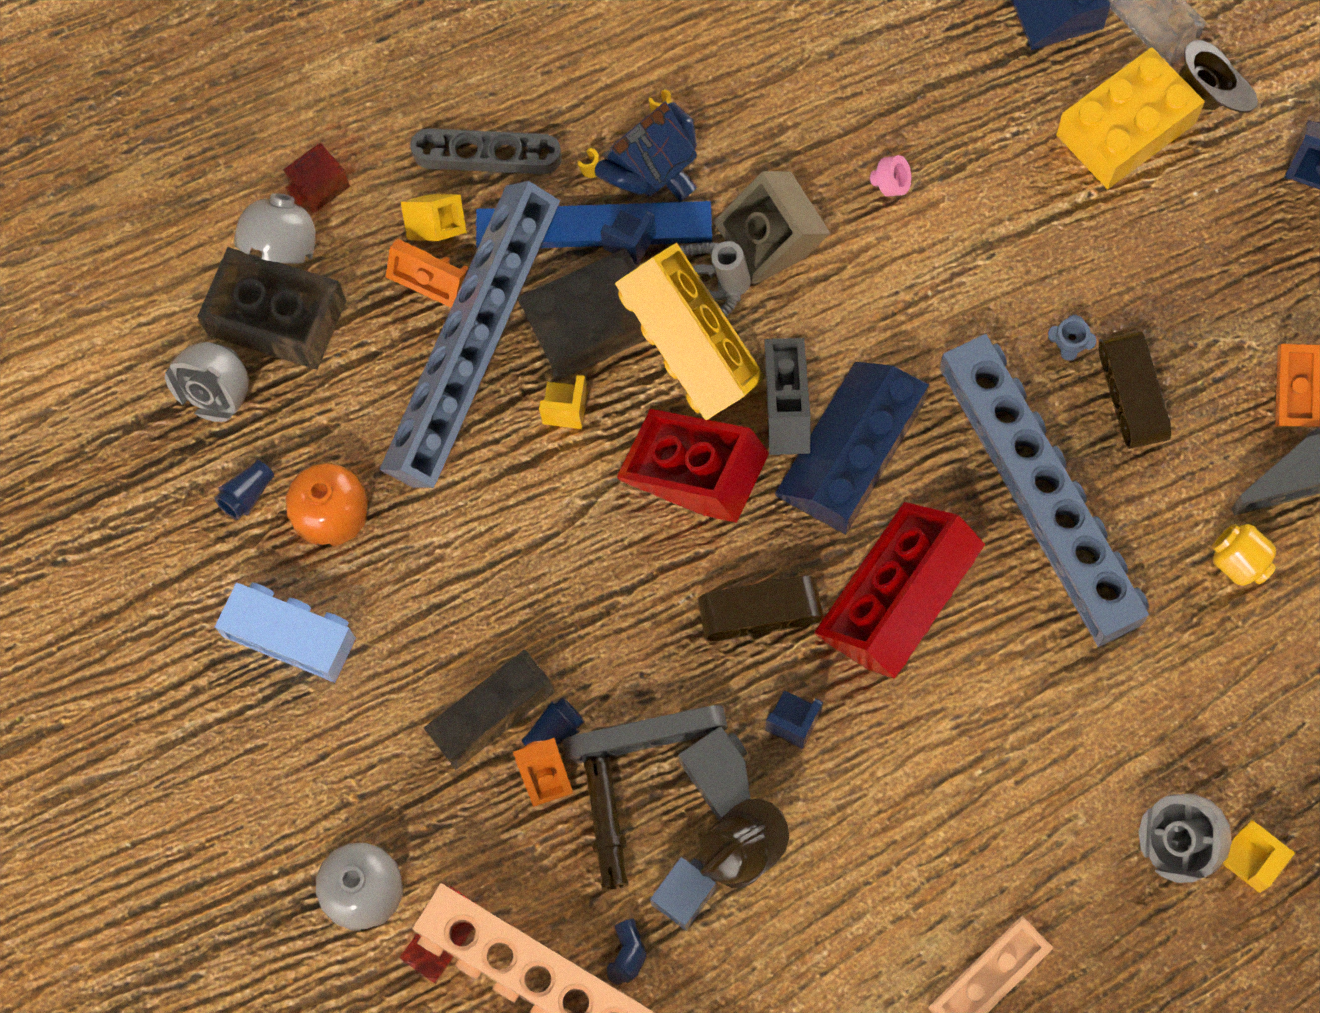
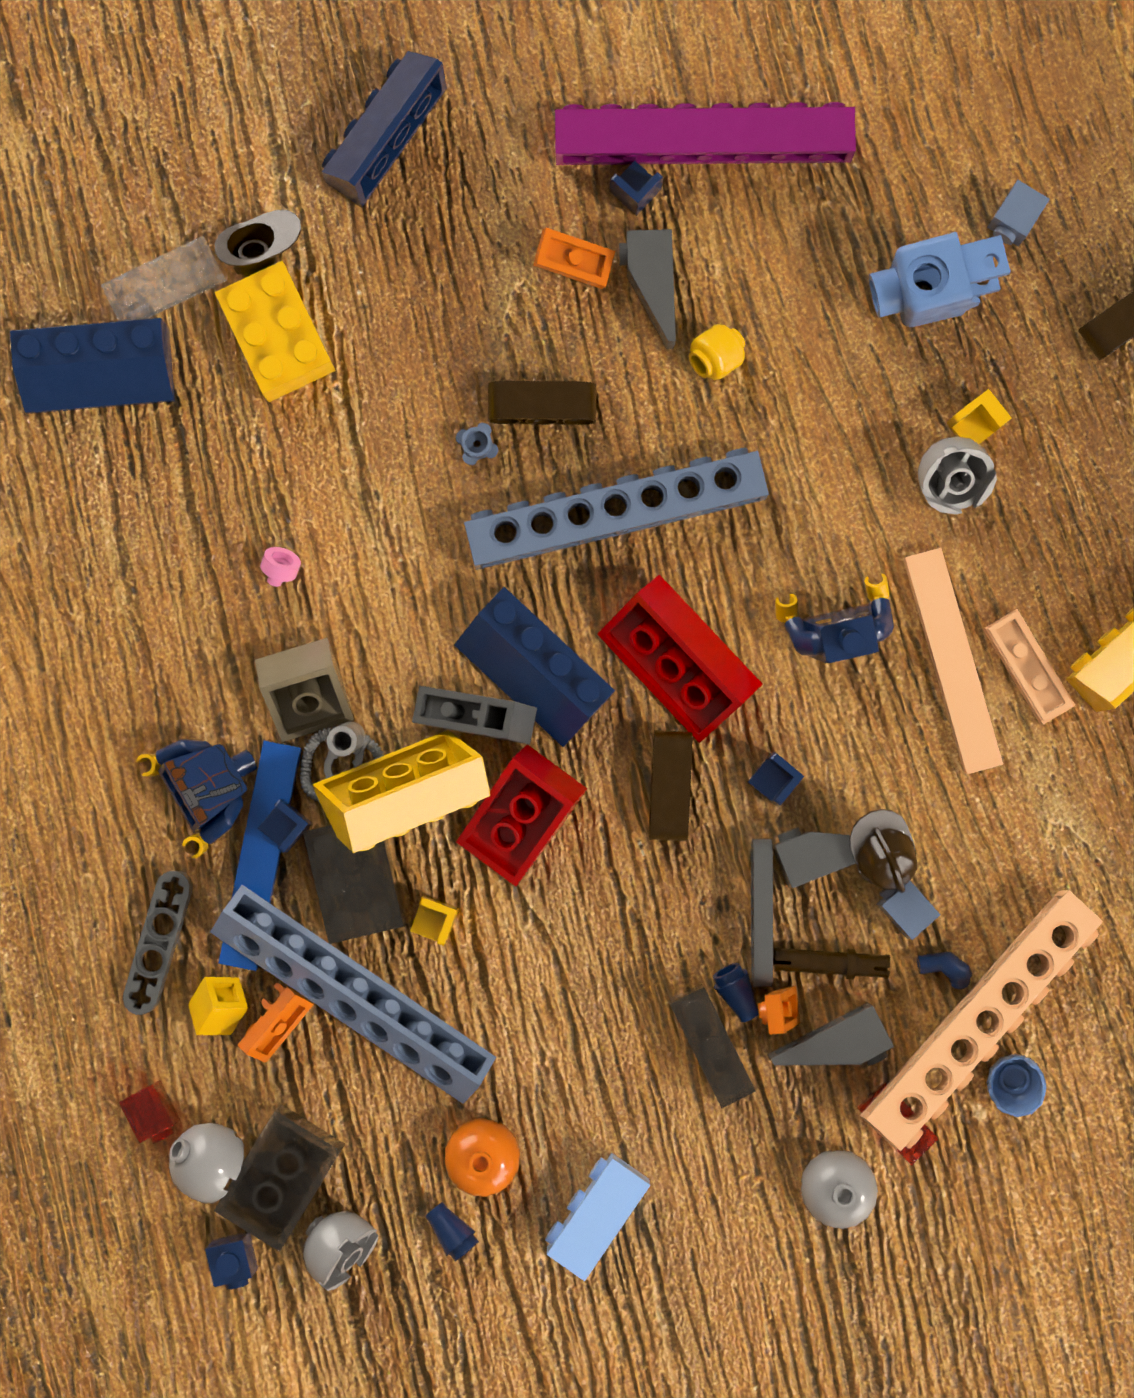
camera: 85 degrees left, 15 degrees up
none -> dark blue brick [205,1231,258,1290]
none -> dark grey slope [767,1002,894,1066]
none -> dark blue torso [775,573,894,663]
none -> light nougat tile [903,548,1003,775]

